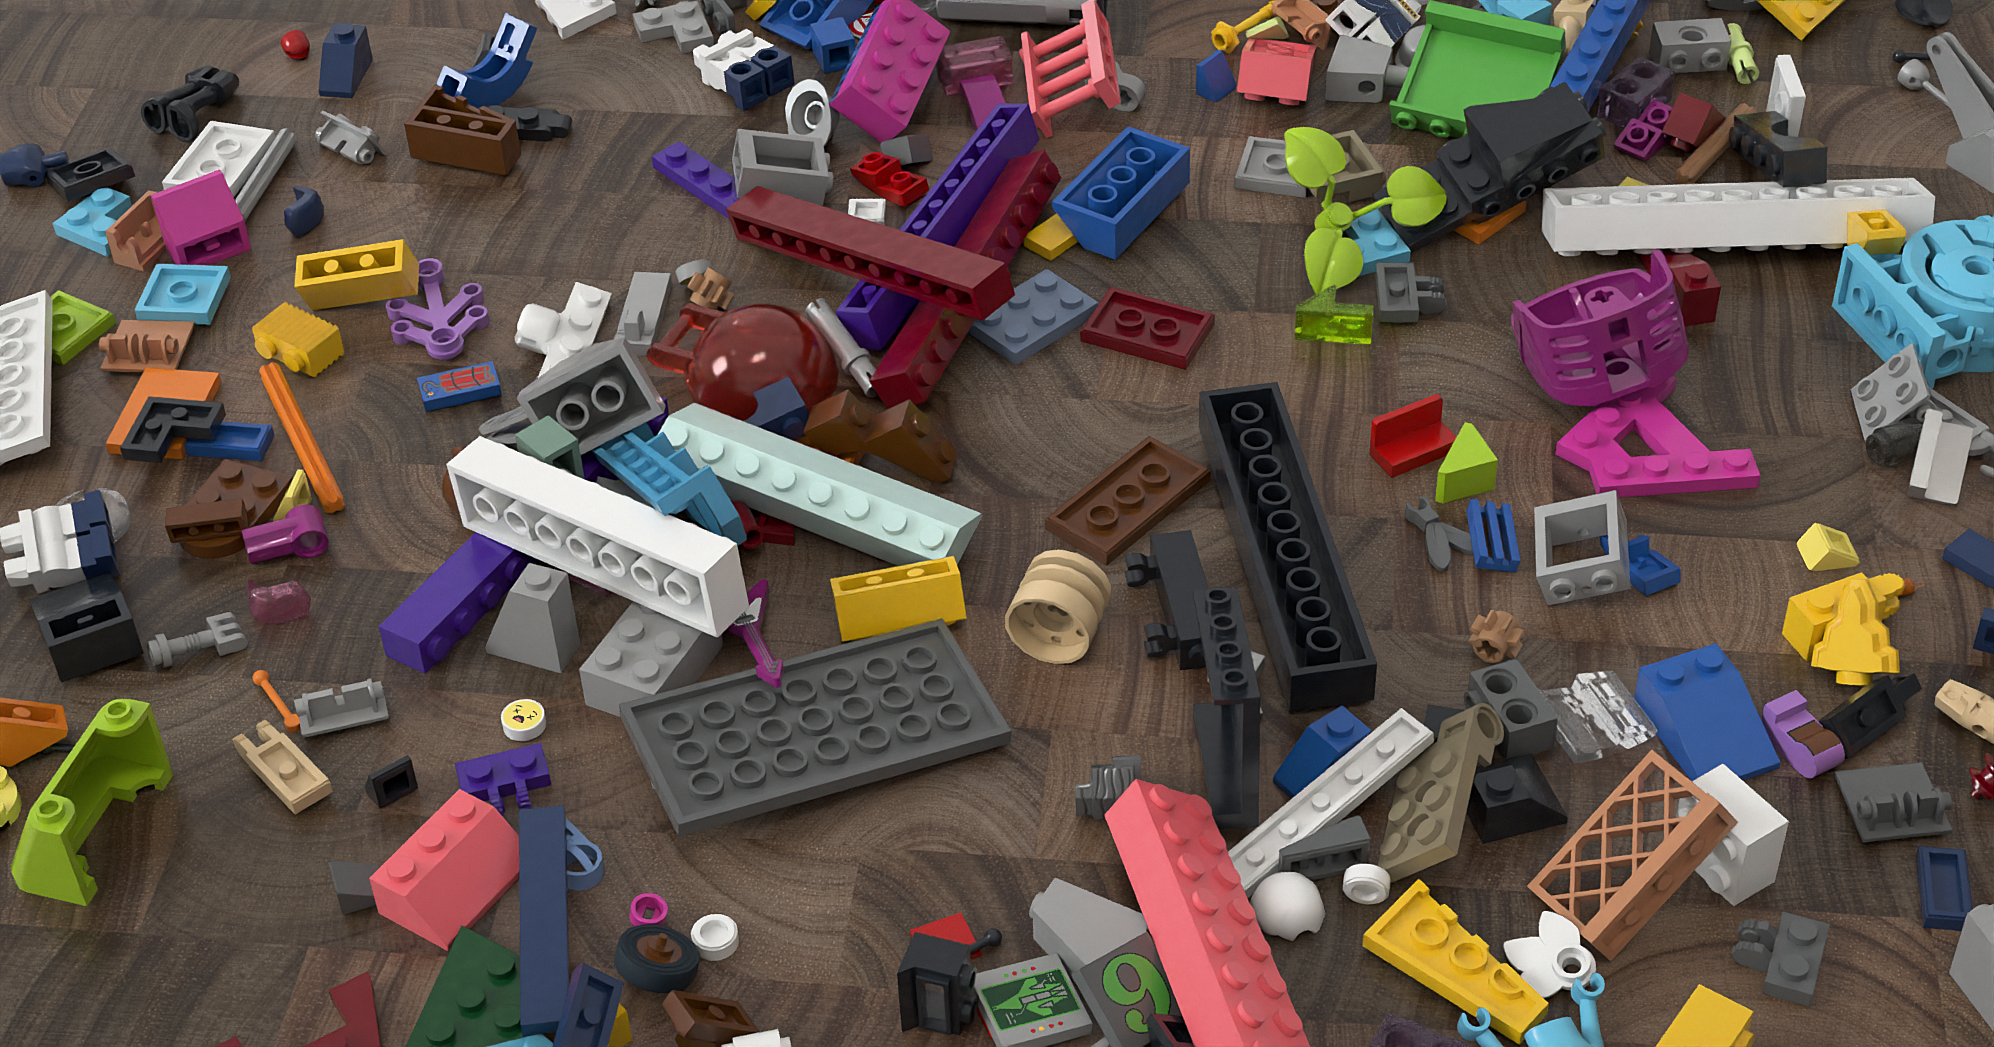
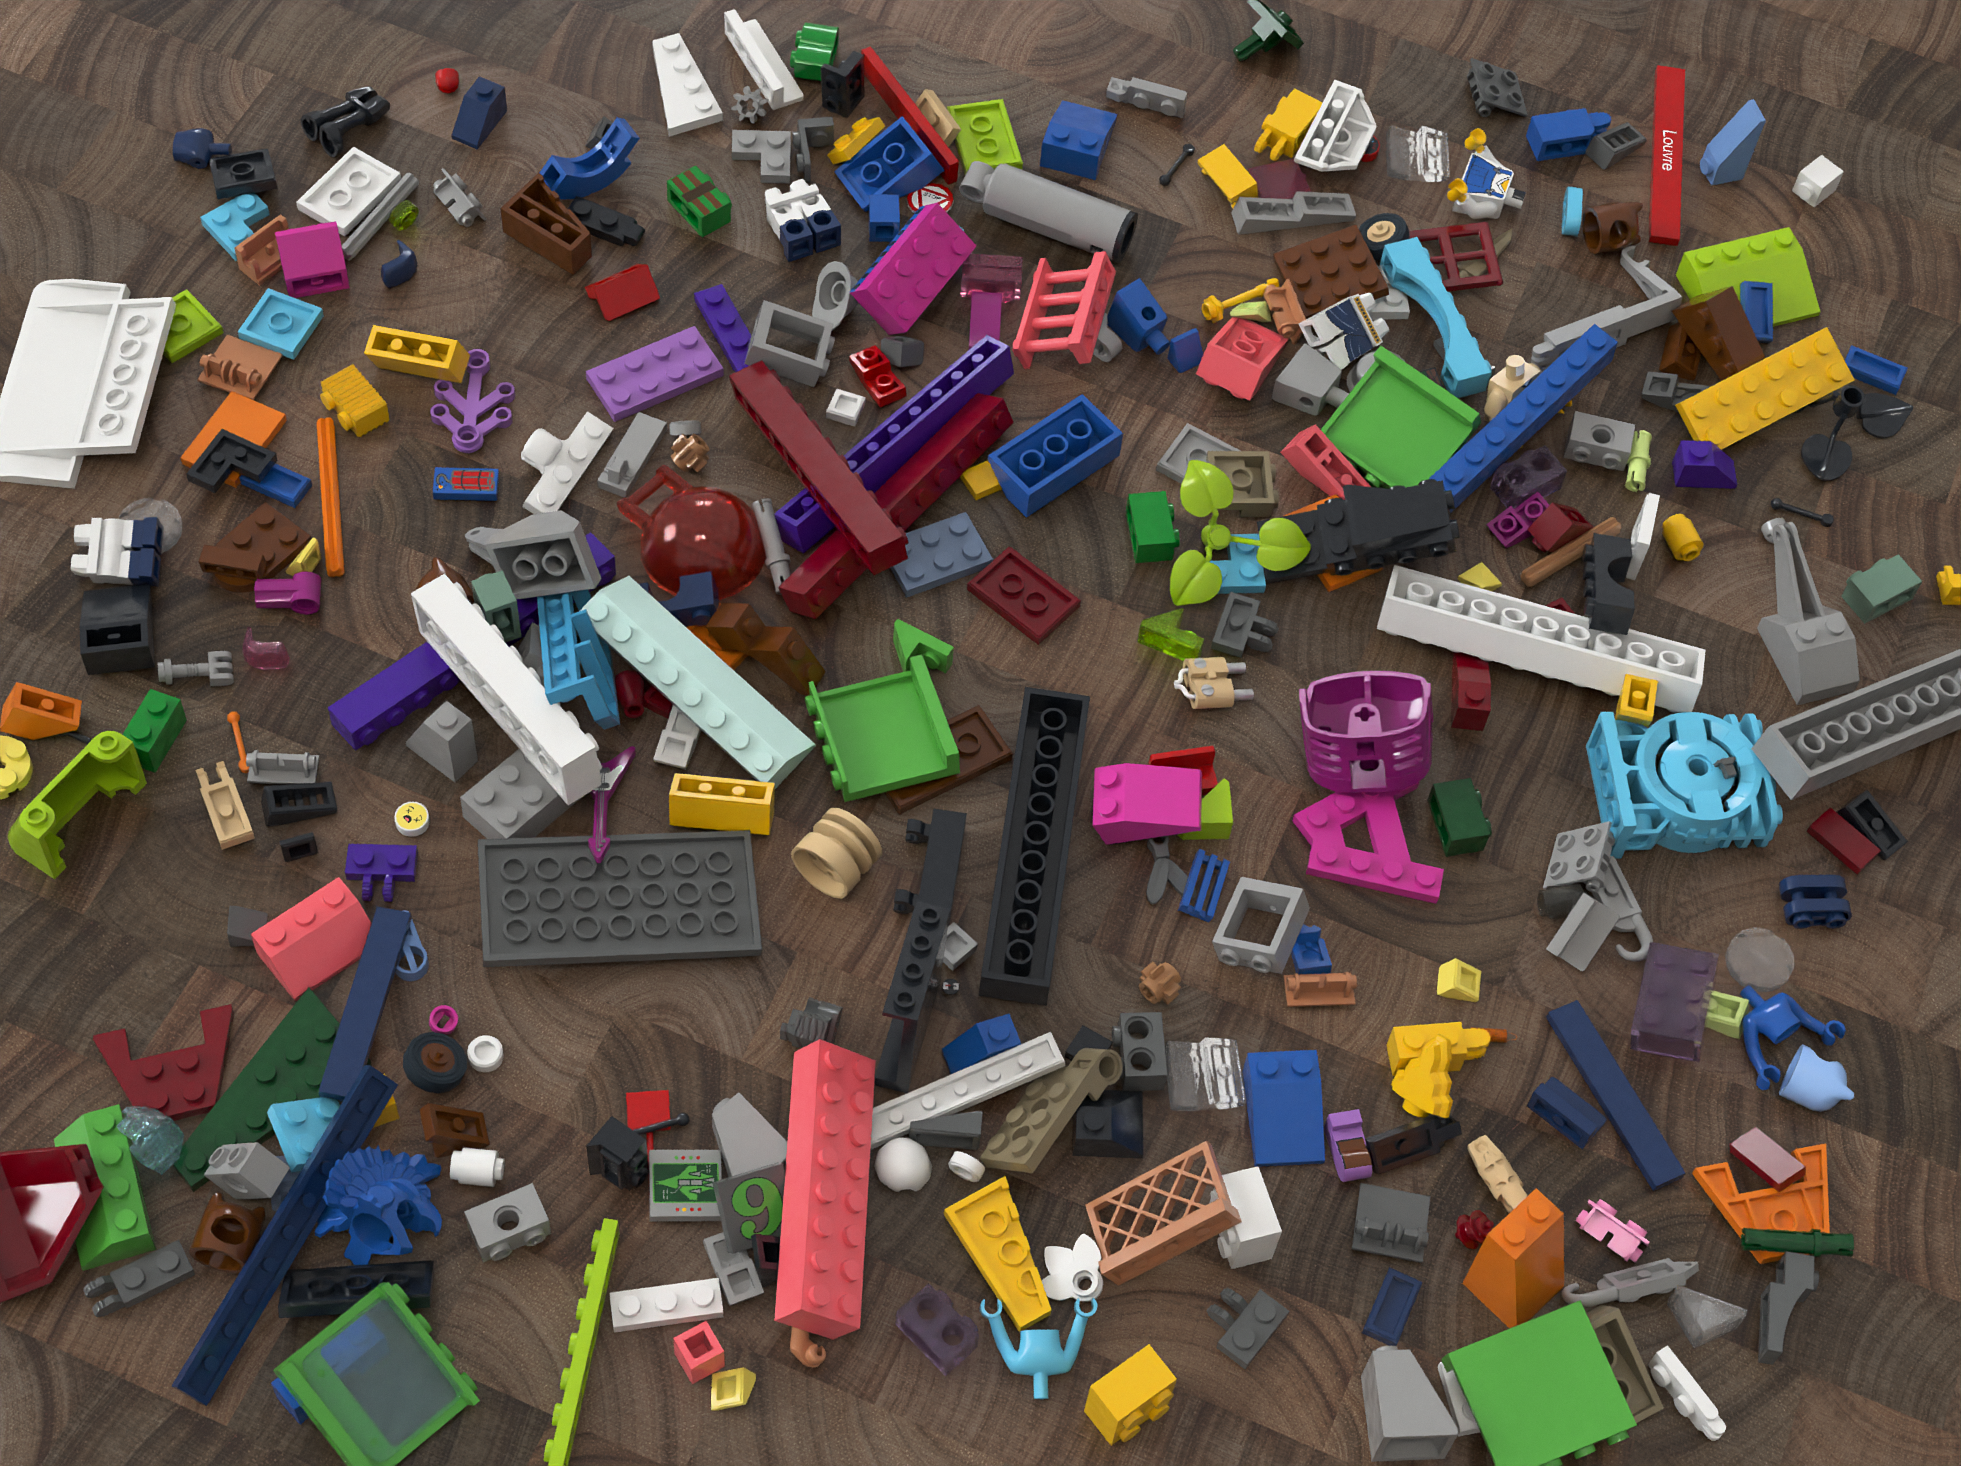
camera: 10 degrees right, 15 degrees up
none -> green brick [122,689,187,773]
none -> black slope [261,782,337,827]
none -> clear neon green tile [389,200,419,230]
none -> red panel [585,264,660,321]
none -> medium lavender plate [586,326,724,422]
none -> white slope [653,705,701,770]
none -> green brick [667,165,732,238]
none -> bright green panel [805,654,960,802]
none -> bright green slope [893,619,954,673]
none -> dark pink slope [1093,763,1202,845]
none -> blue torso [1107,278,1170,355]
none -> green brick [1125,491,1180,563]
none -> tan piece [1174,657,1254,709]
none -> coral slope [1280,424,1371,500]
none -> nougat hinge [1283,972,1357,1007]
none -> dark green brick [1427,778,1492,857]
none -> yellow brick [1662,514,1704,561]
none -> dark purple slope [1672,440,1737,489]

